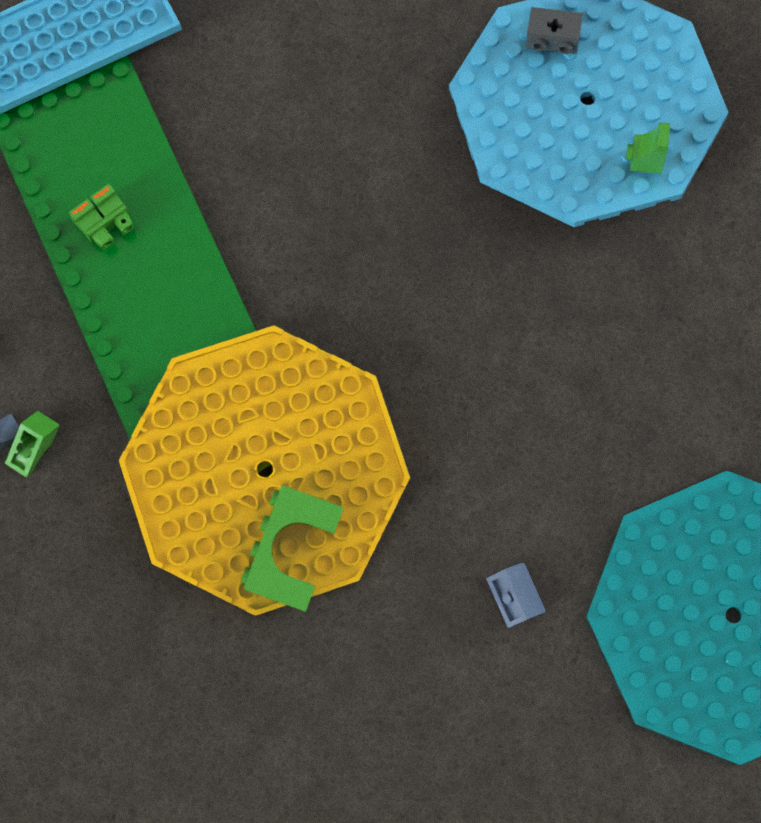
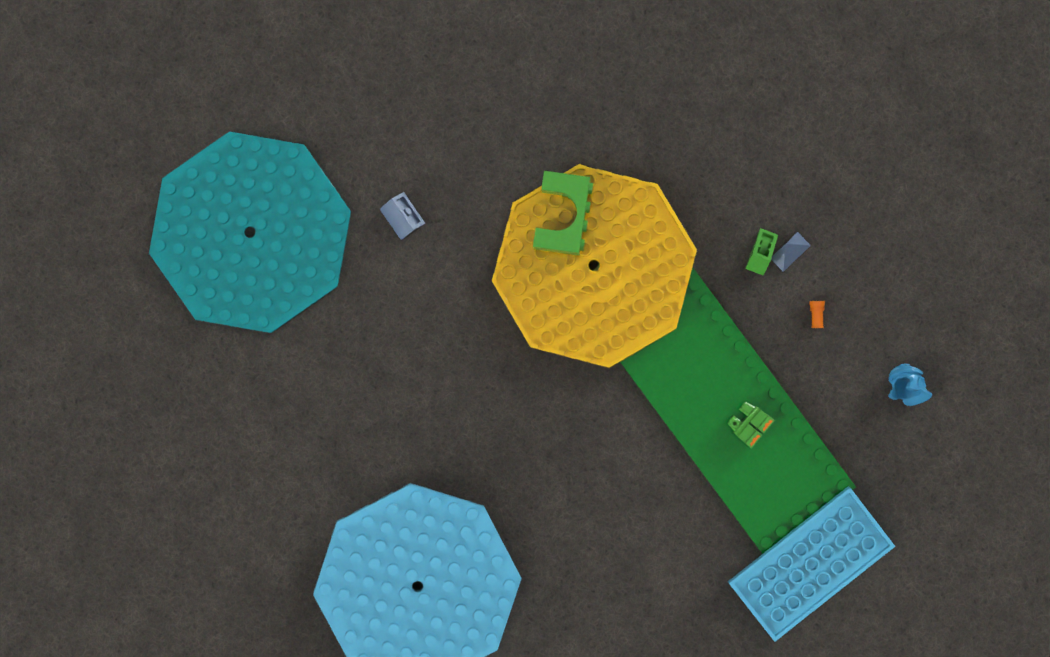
camera: 170 degrees right, 10 degrees up
dark grey brick [526,7,583,54] -> none
bright green arch [626,122,670,174] -> none

